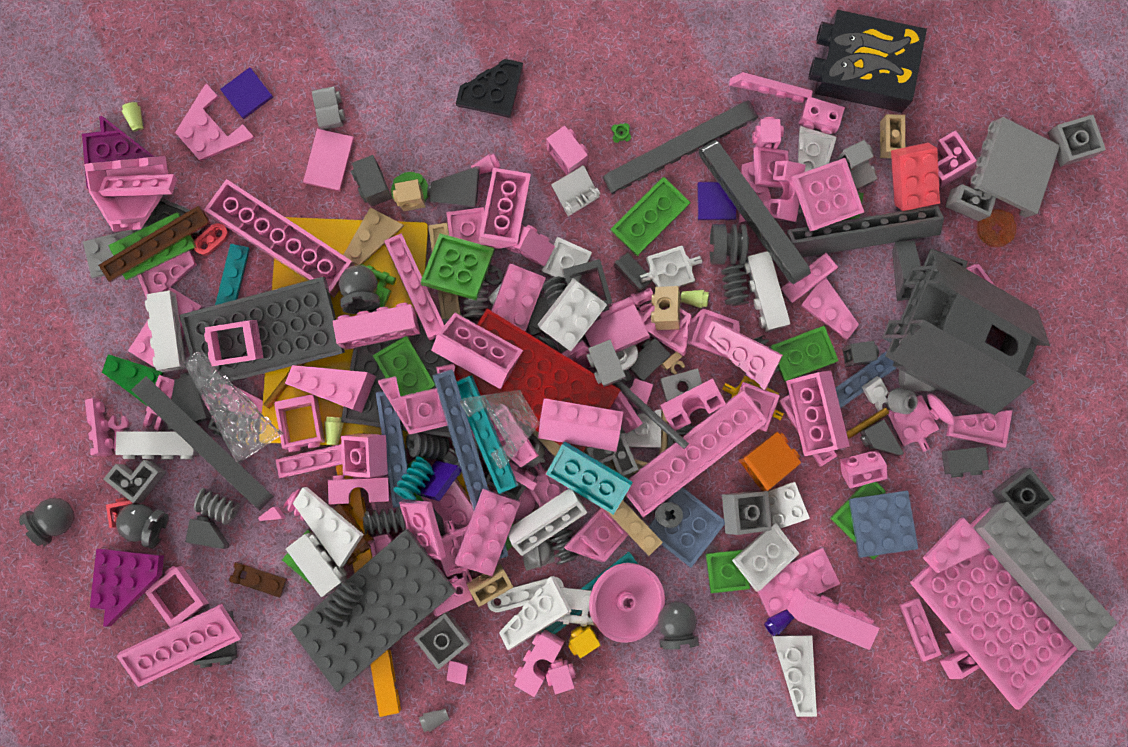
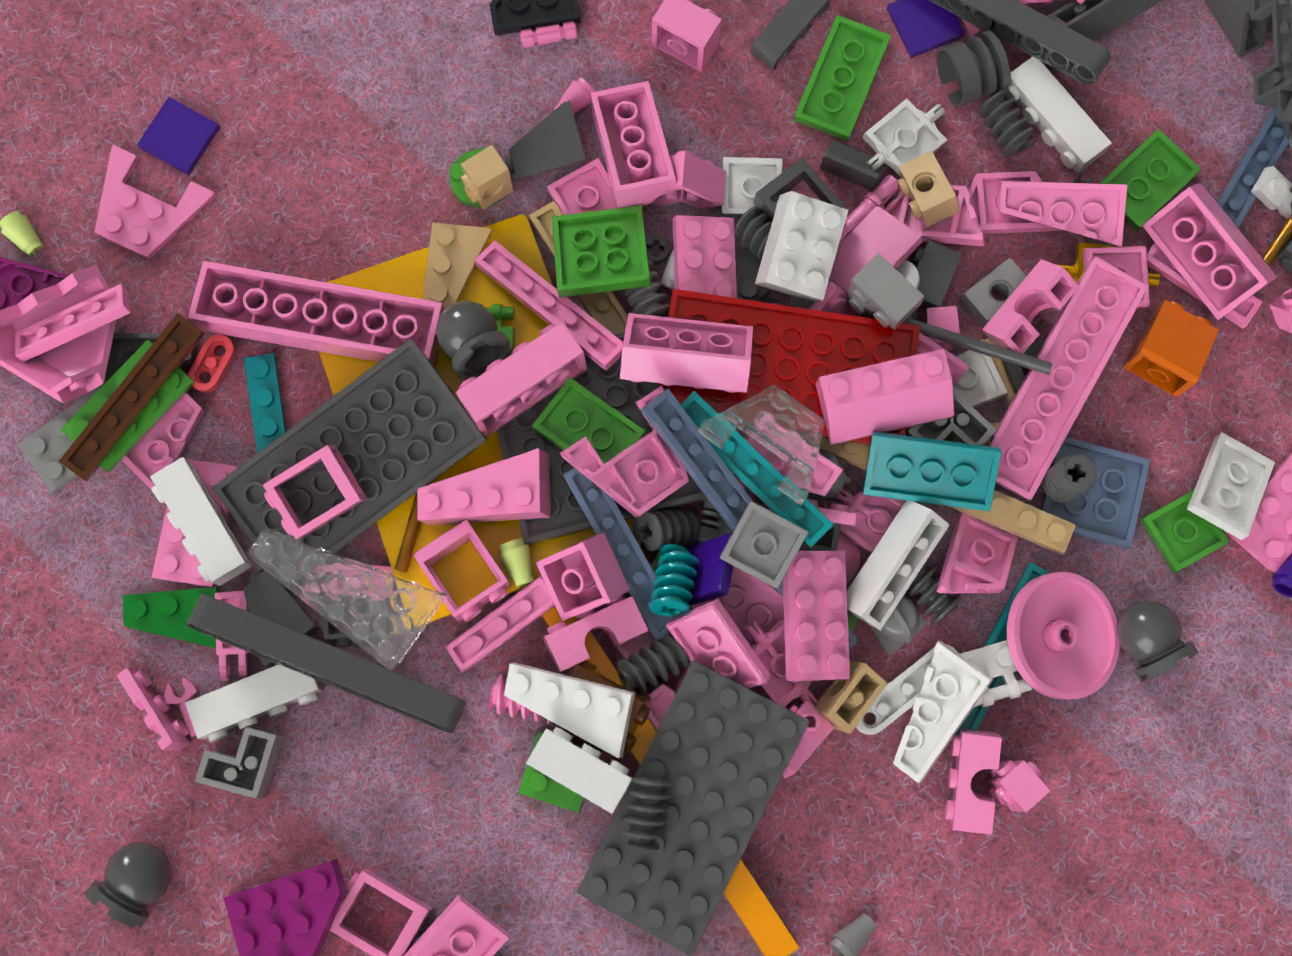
camera: 25 degrees left, 5 degrees down
coral bracket [106,497,133,528] -> none
dark grey tile [116,503,169,549] -> none
dark grey slope [185,516,229,549] -> none
light grey piece [194,488,240,525] -> none
reddish brown plate [228,562,287,598] -> none
bright pink slope [258,507,286,521] -> none
bright pink tile [303,129,354,192] -> none
light grey brick [312,86,346,130] -> none
dark grey brick [351,155,392,207] -> none
light grey brick [414,611,471,670] -> none
bright pink slope [447,660,469,685] -> none
white hinge [551,165,600,216] -> none
yellow brick [568,625,601,659] -> none
tan tile [661,352,685,375] -> none
yellowish green cone [681,290,709,308] -> none
light grey brick [722,491,772,535] -> none
white hinge [768,482,810,529] -> none
bright pink tile [780,253,838,303] -> none
bright pink wing [801,278,859,340] -> none
dark grey brick [842,341,879,367] -> none
none -> bright pink axle [520,21,577,48]
none -> light grey plate [719,500,808,589]

